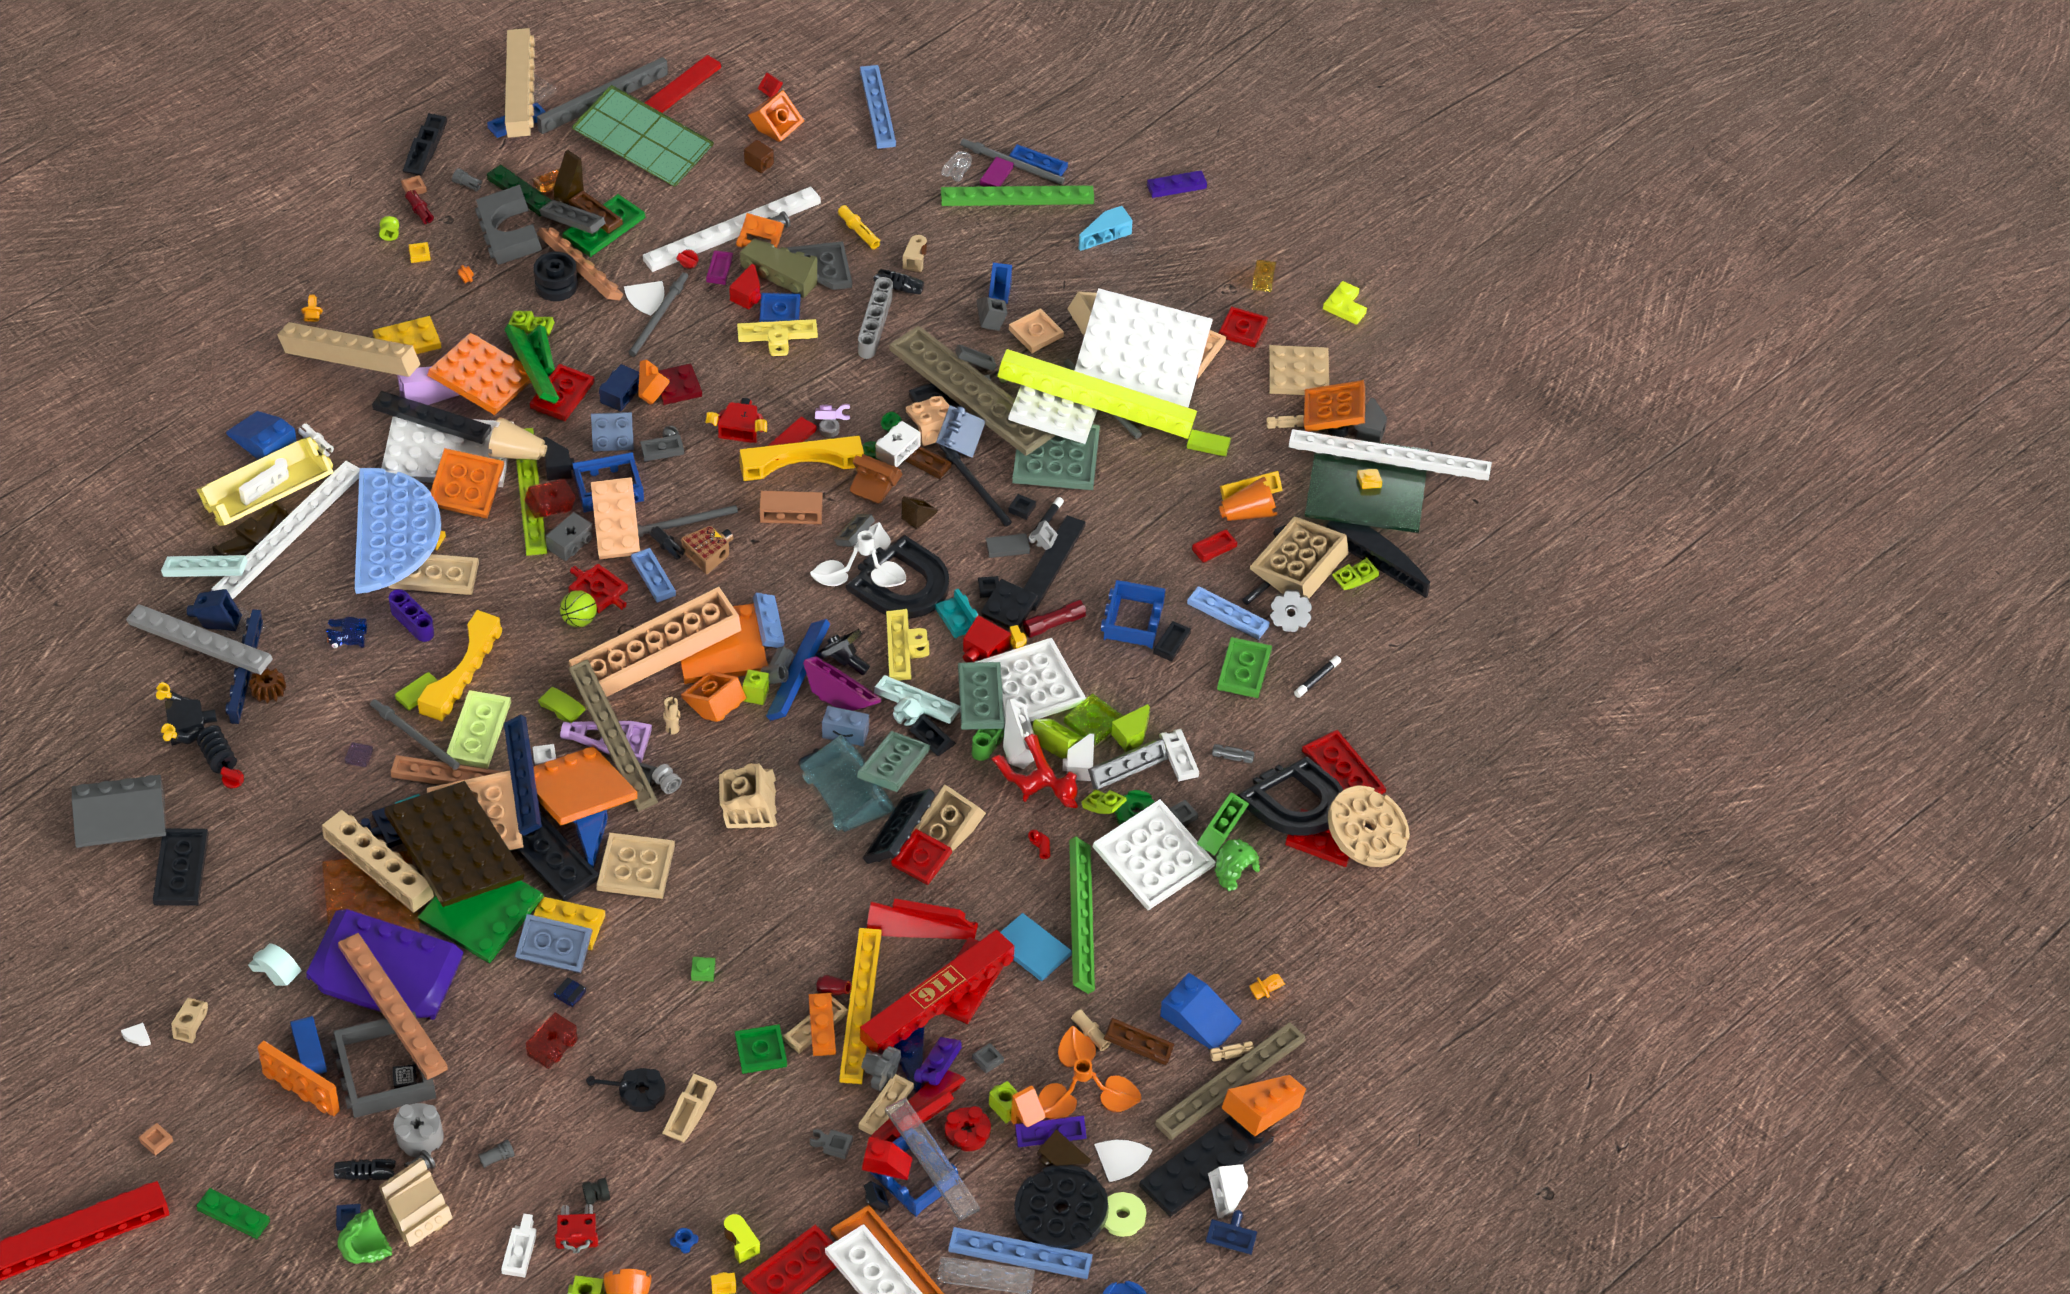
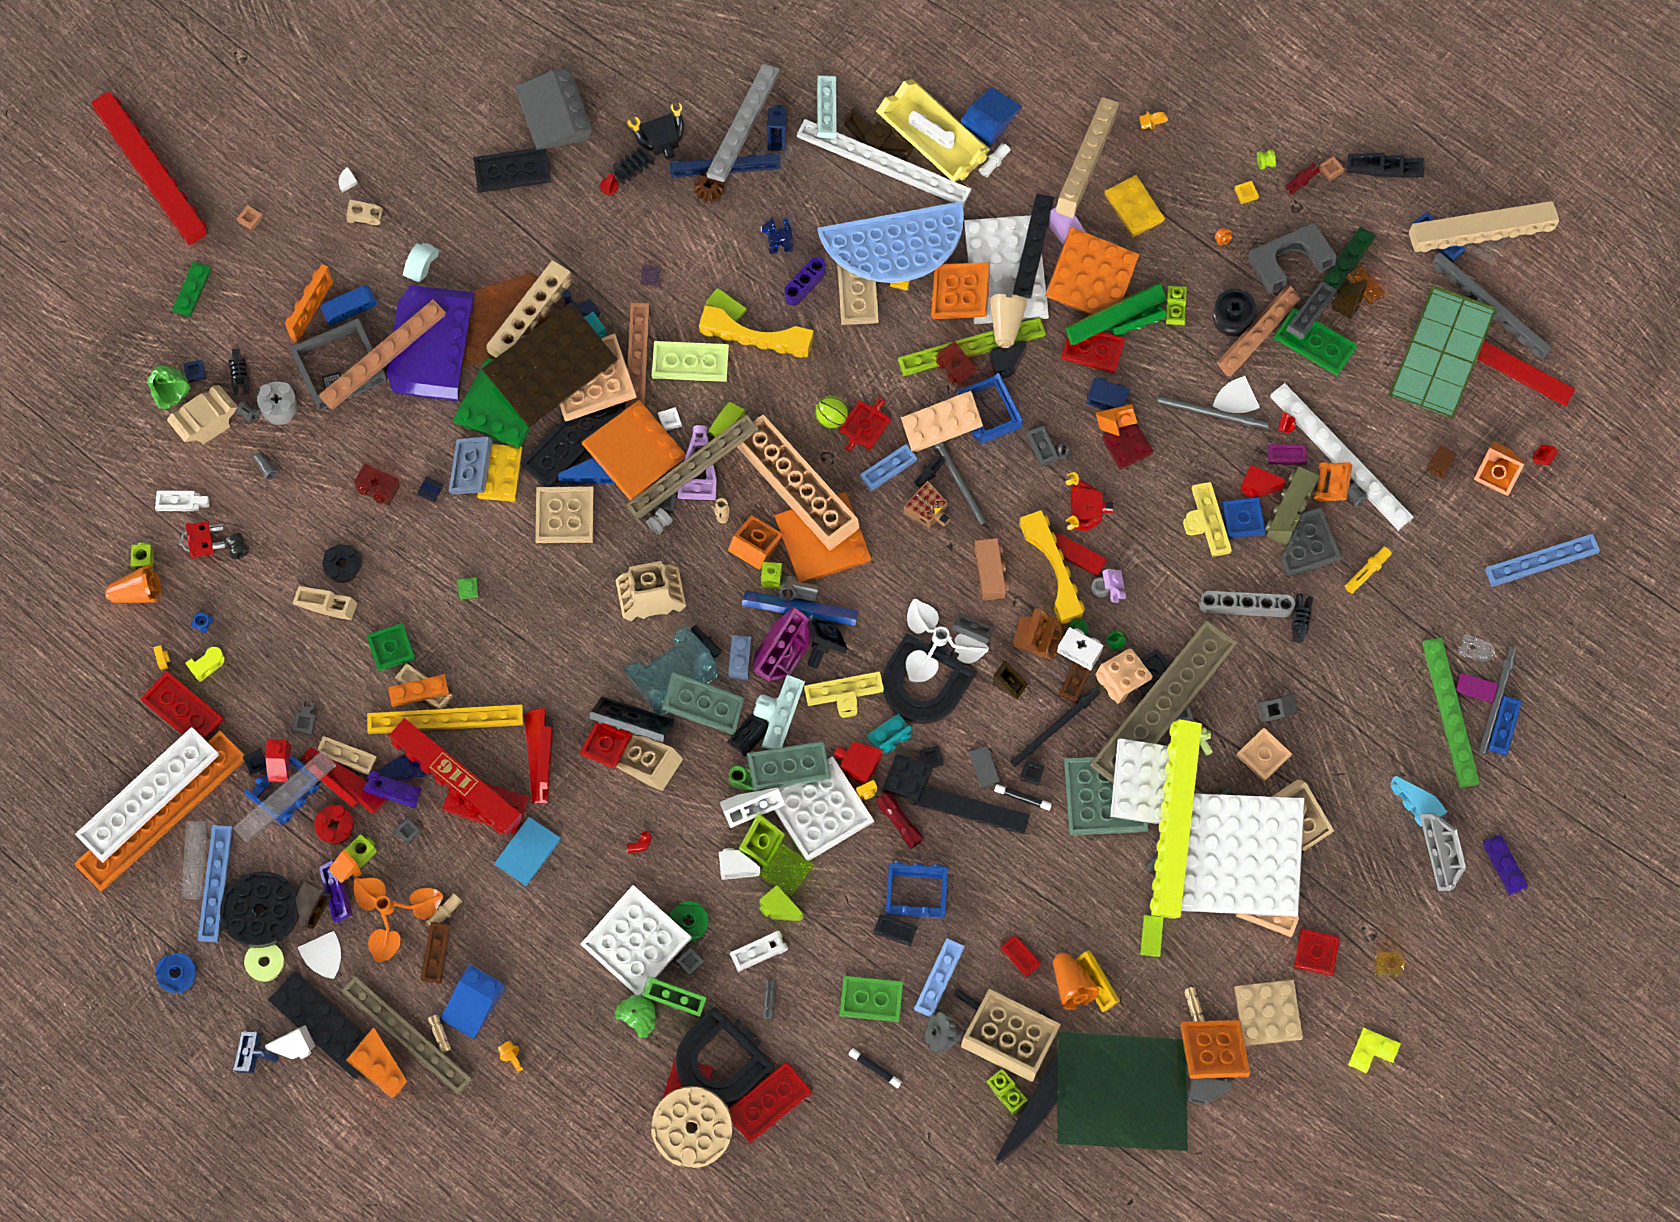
camera: 85 degrees right, 20 degrees up
dark grey bar [370,699,460,770] -> none
dark grey pin [452,168,482,192] -> none
dark blue plate [504,714,542,836] -> none
dark grey brick [546,512,593,561] -> none
reddish brown tile [569,191,623,234] -> none
black hinge [586,1076,628,1089] -> none
sand blue hinge [591,412,634,451] -> none
medium blue plate [753,593,785,648] -> none
dark red cone [816,975,852,996] -> none
dark grey plant [861,1046,901,1091] -> none
tan leg [903,235,927,273] -> none
hinge [936,405,985,458] -> none
dark grey tile [955,344,997,371] -> none
blue slope [989,263,1012,304] -> none
red animal [991,734,1078,808] -> none
light grey tile [1030,520,1058,550] -> none
bright green plate [1069,836,1095,994] -> none
lime slope [1082,790,1127,814] -> none
tile [1088,738,1168,790] -> none
white plate [1289,429,1492,481] -> none
yellow plate [1357,469,1382,489] -> none
none -> light grey wedge [1420,813,1466,891]

